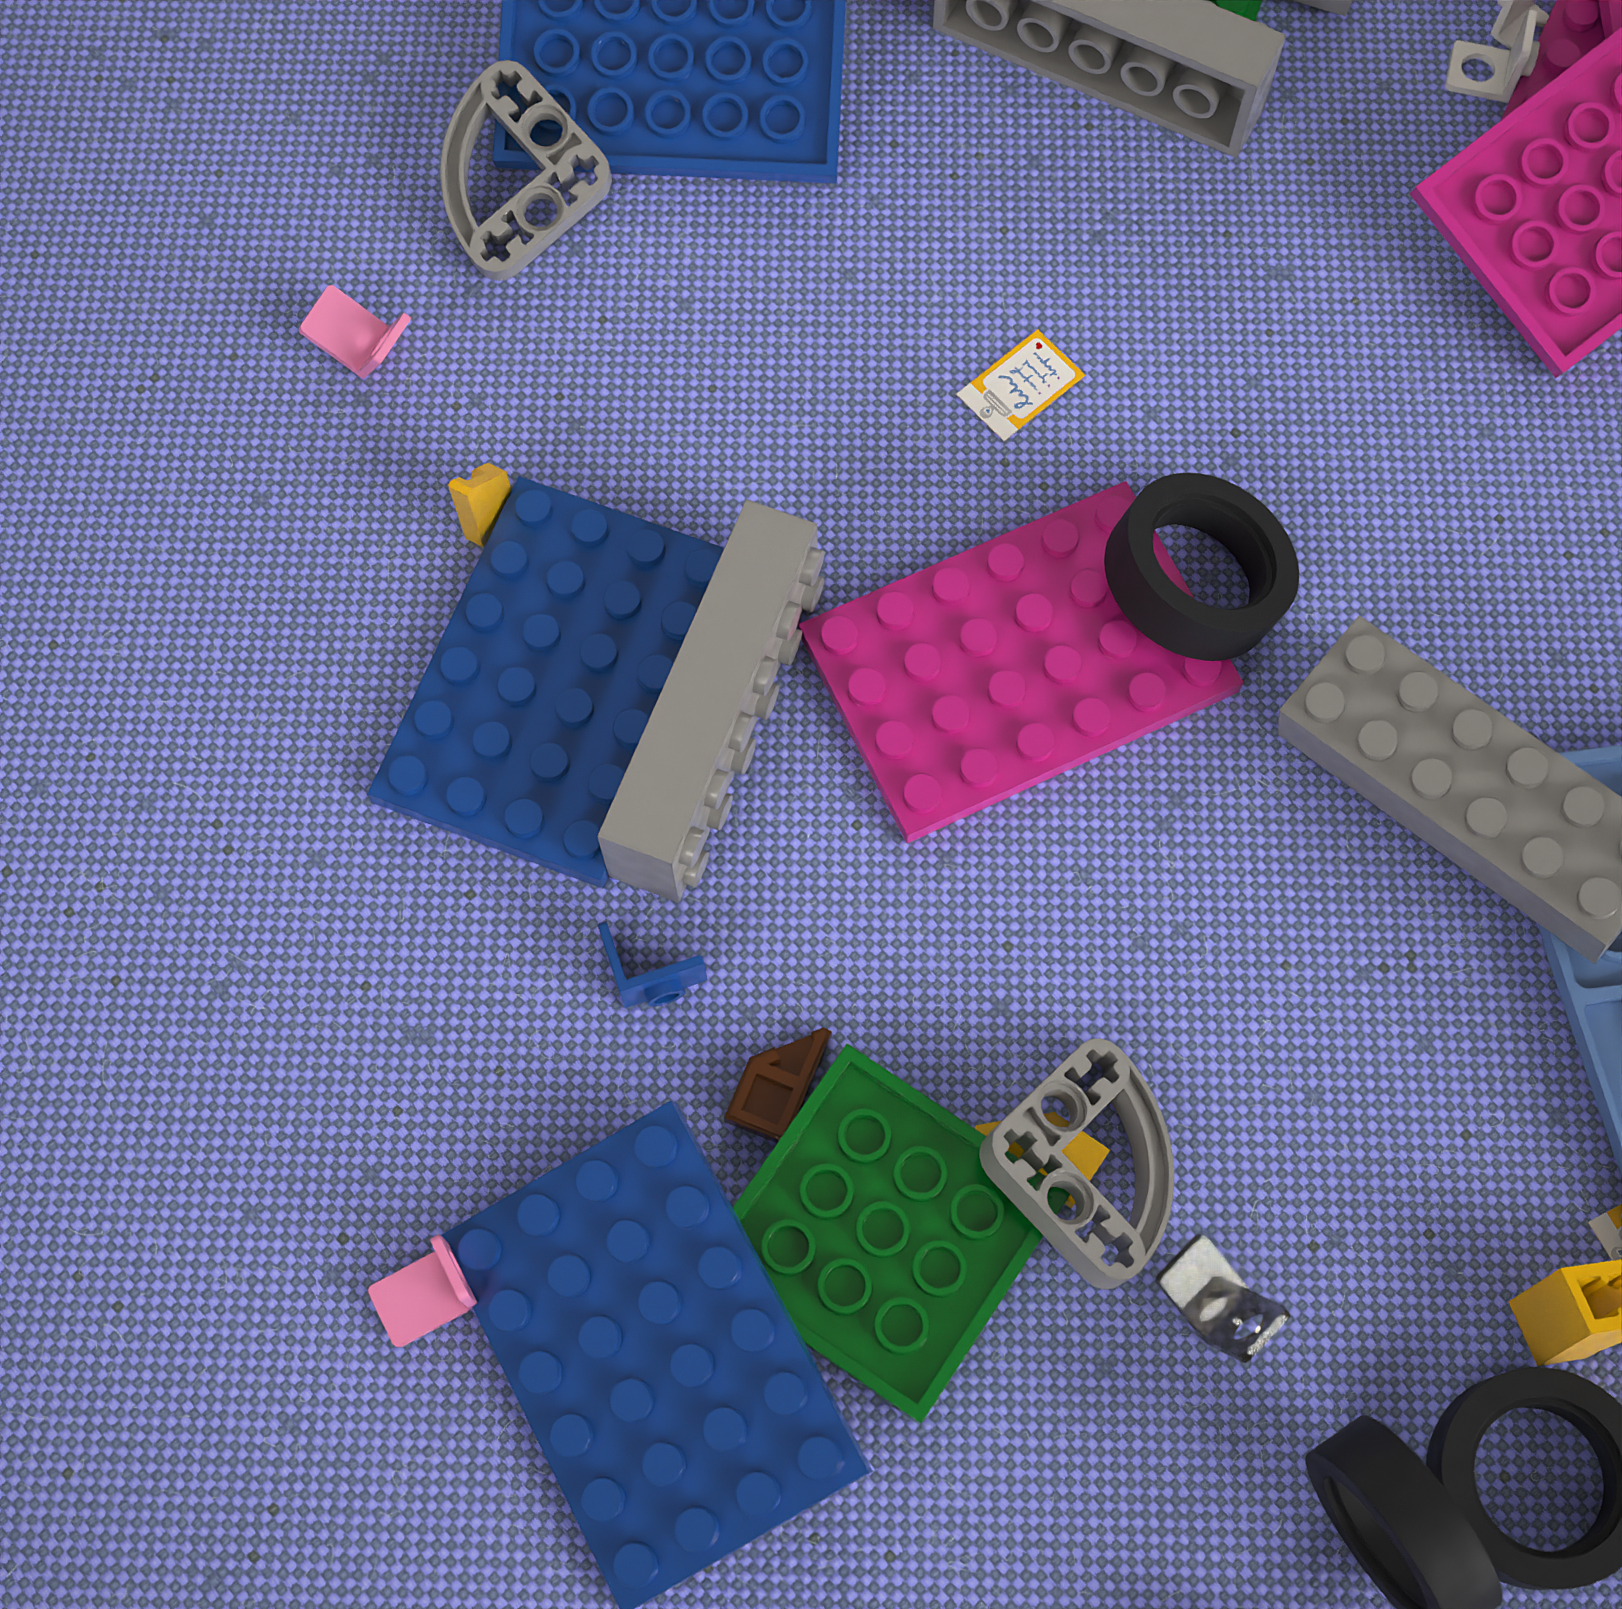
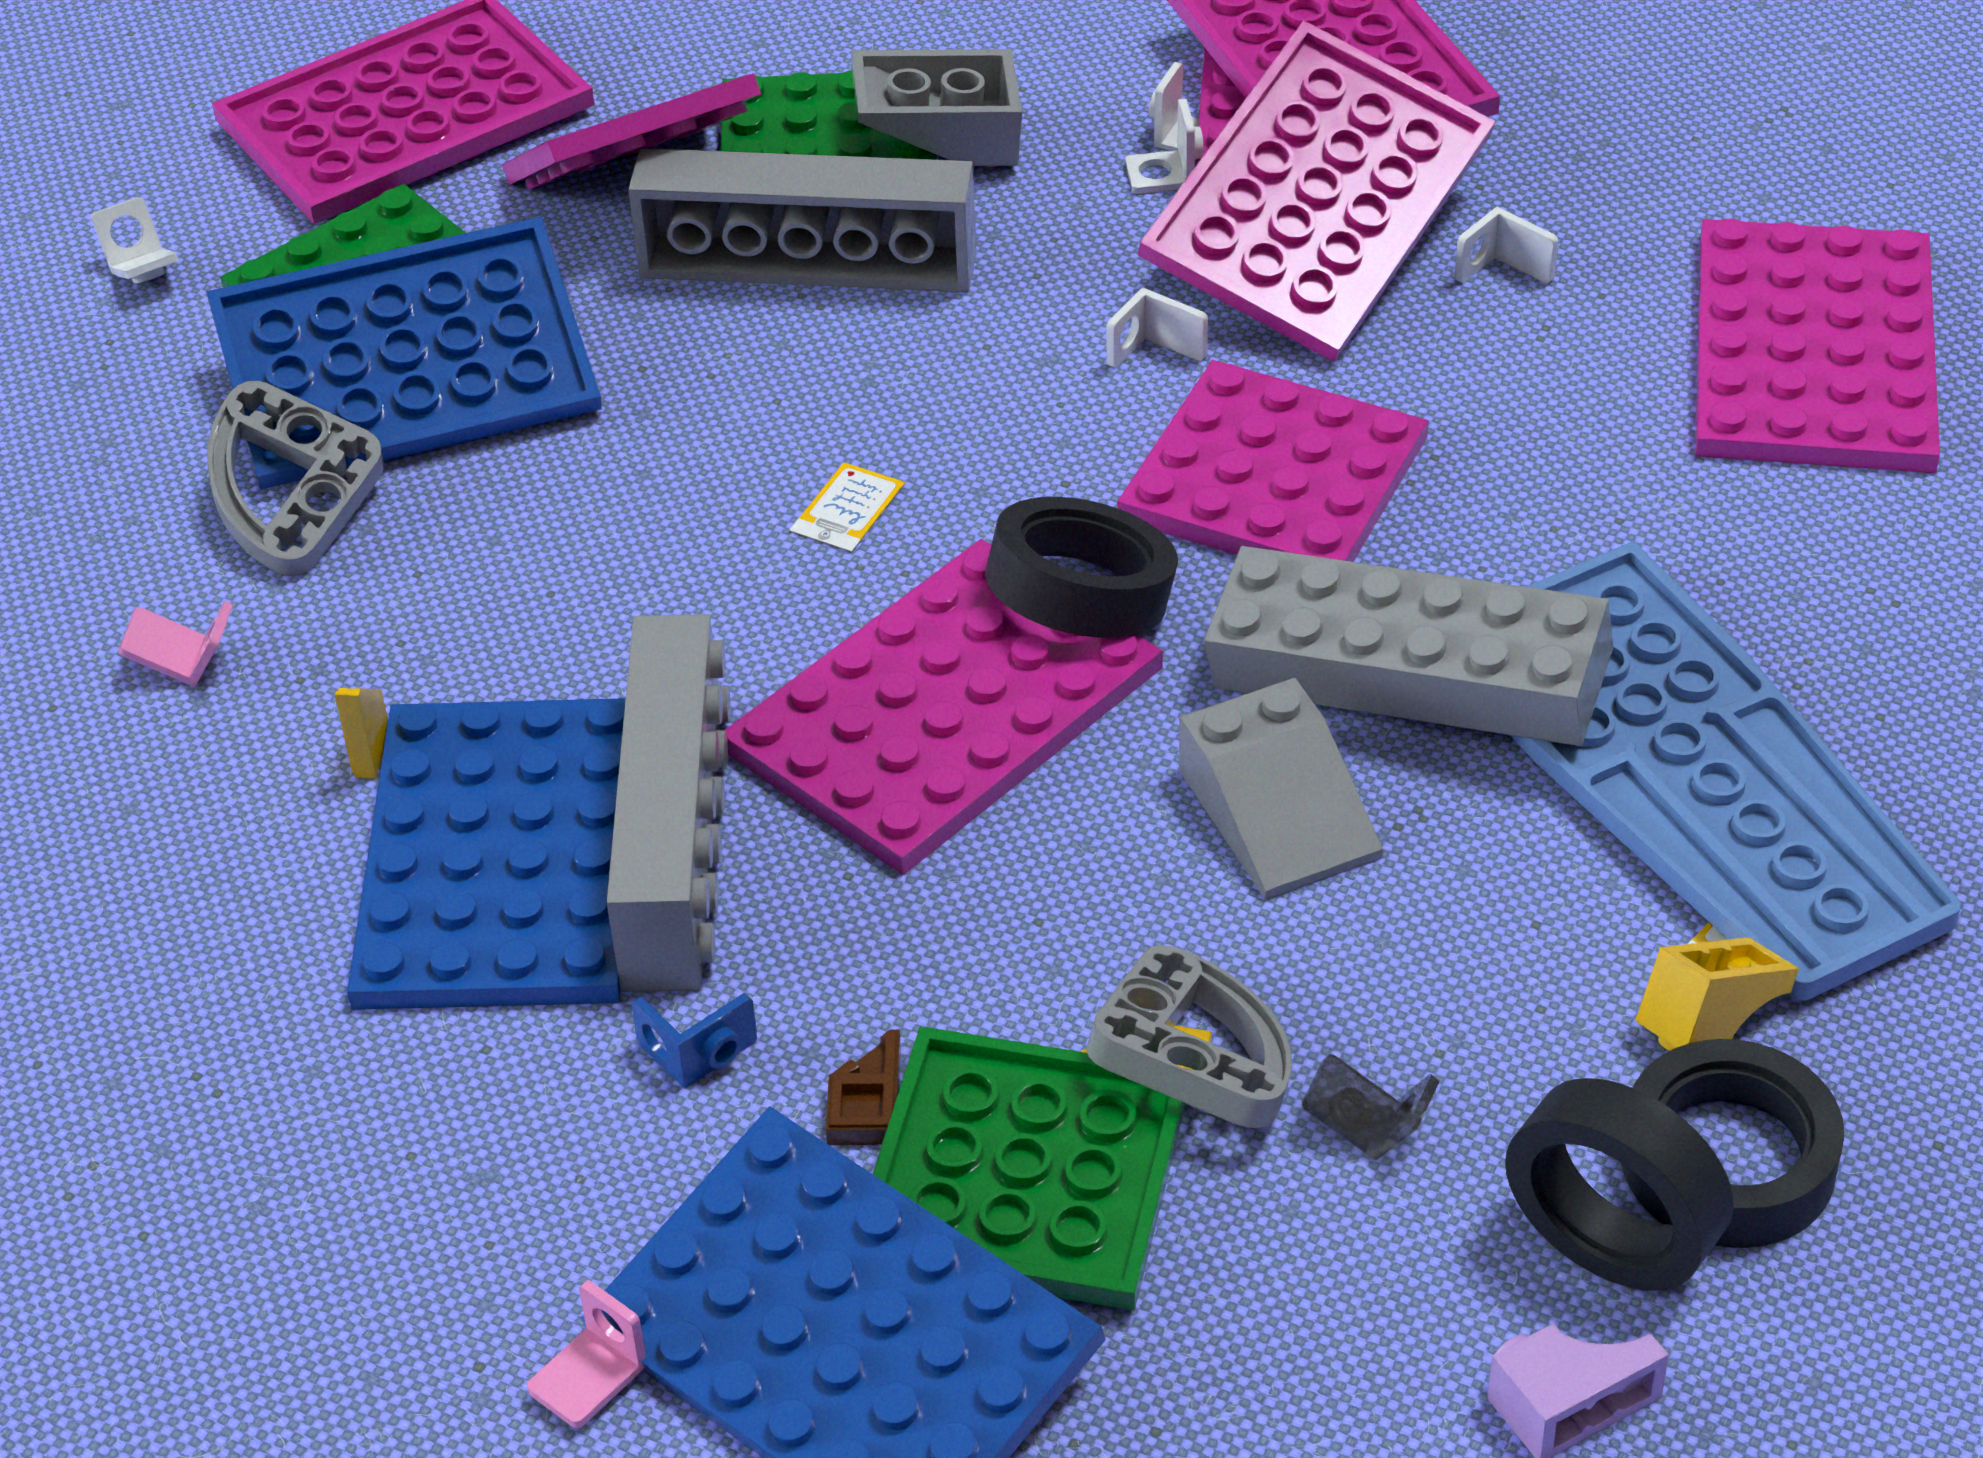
camera: 20 degrees left, 25 degrees down
none -> white bracket [1106,287,1208,368]
none -> dark pink plate [1117,359,1429,562]
none -> light grey slope [1179,677,1383,900]

